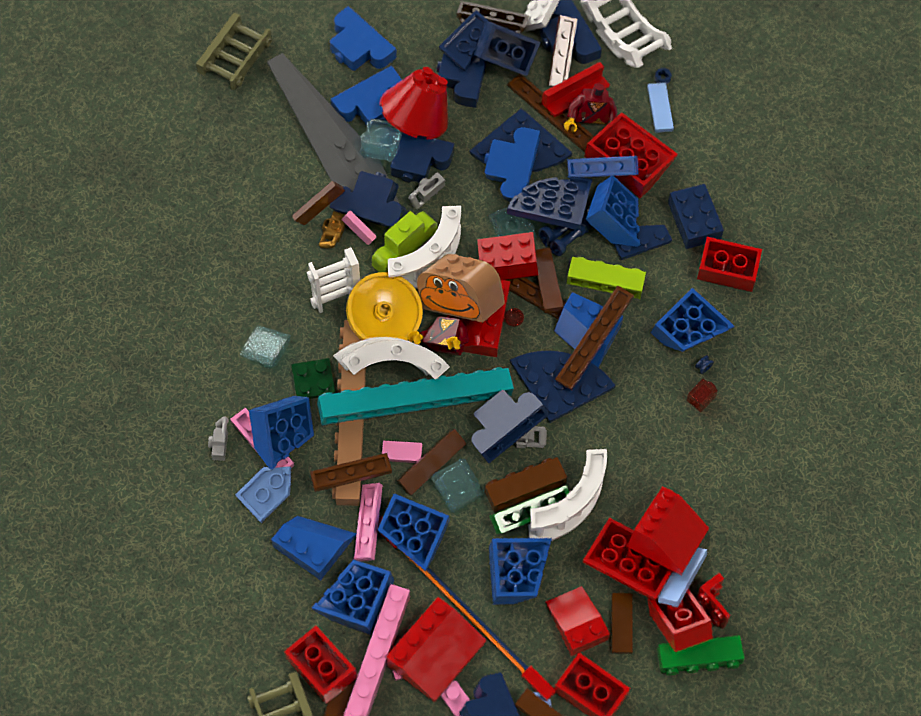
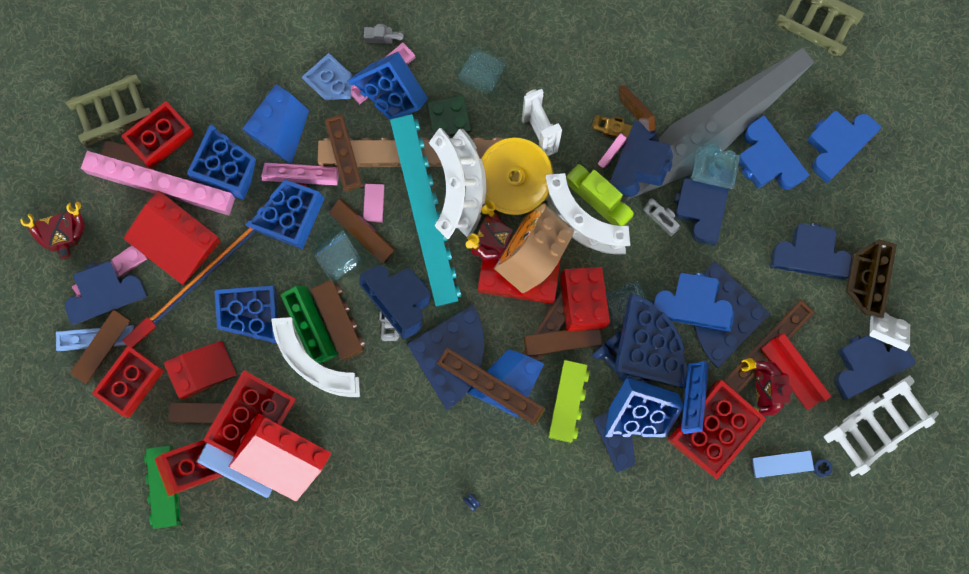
camera: 90 degrees right, 15 degrees up
red cone [380,67,448,139] -> none
dark blue wing [439,10,488,72] -> none
dark blue brick [474,21,541,76] -> none
clear red plate [505,308,524,327] -> none
tile [548,15,577,87] -> none
blue wedge [651,288,734,352] -> none
dark blue brick [668,184,724,249] -> none
clear red brick [686,378,718,412] -> none
red bracket [696,573,730,629] -> none
red brick [697,237,762,292] -> none

